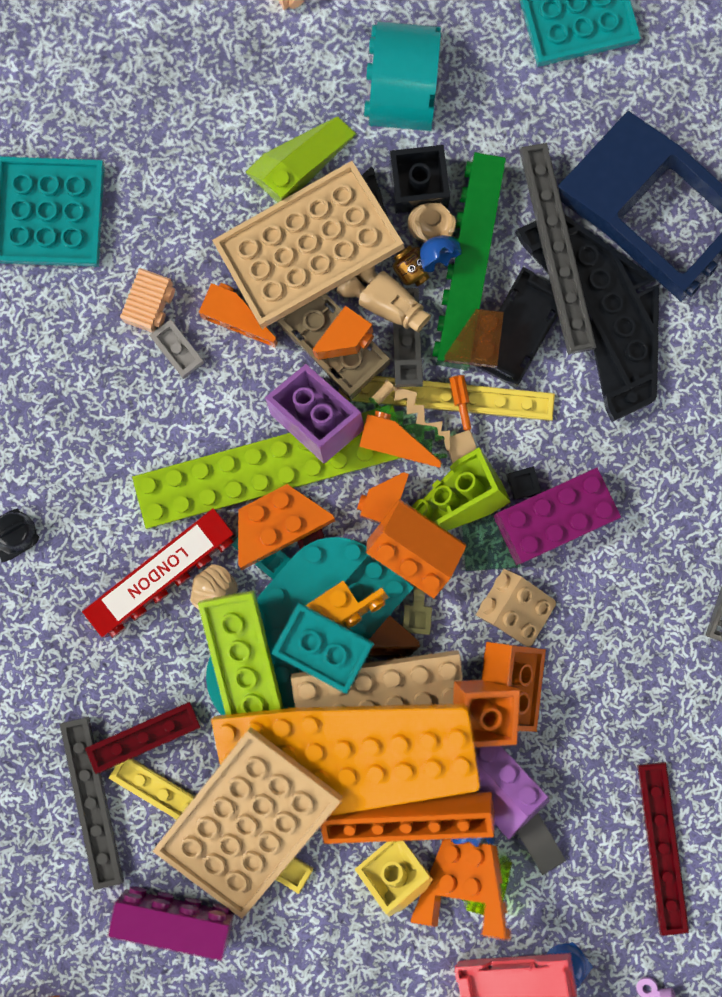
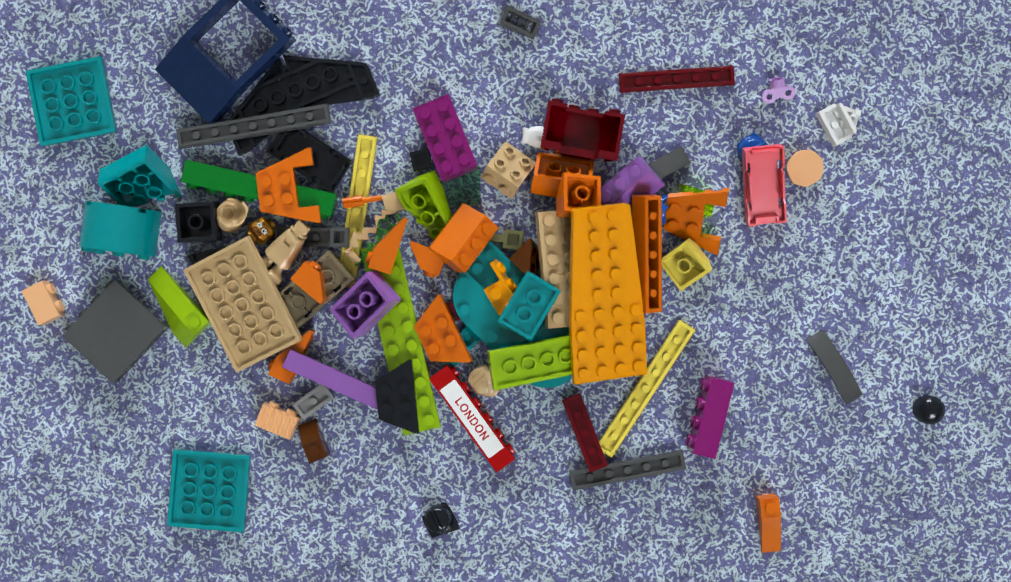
camera: 90 degrees left, 5 degrees up
tan plate [152,727,343,919] -> none
blue hair [420,235,462,273] -> none
clear orange wing [444,309,504,368] -> none
none -> dark grey panel [62,280,170,383]
none -> teal wedge [98,145,182,207]
none -> orange wing [255,147,322,223]
none -> medium lavender tile [282,349,378,410]
none -> reddish brown slope [298,418,330,464]
none -> black wing [375,359,420,434]
none -> white animal [521,126,544,148]
none -> dark red cylinder [540,98,625,162]

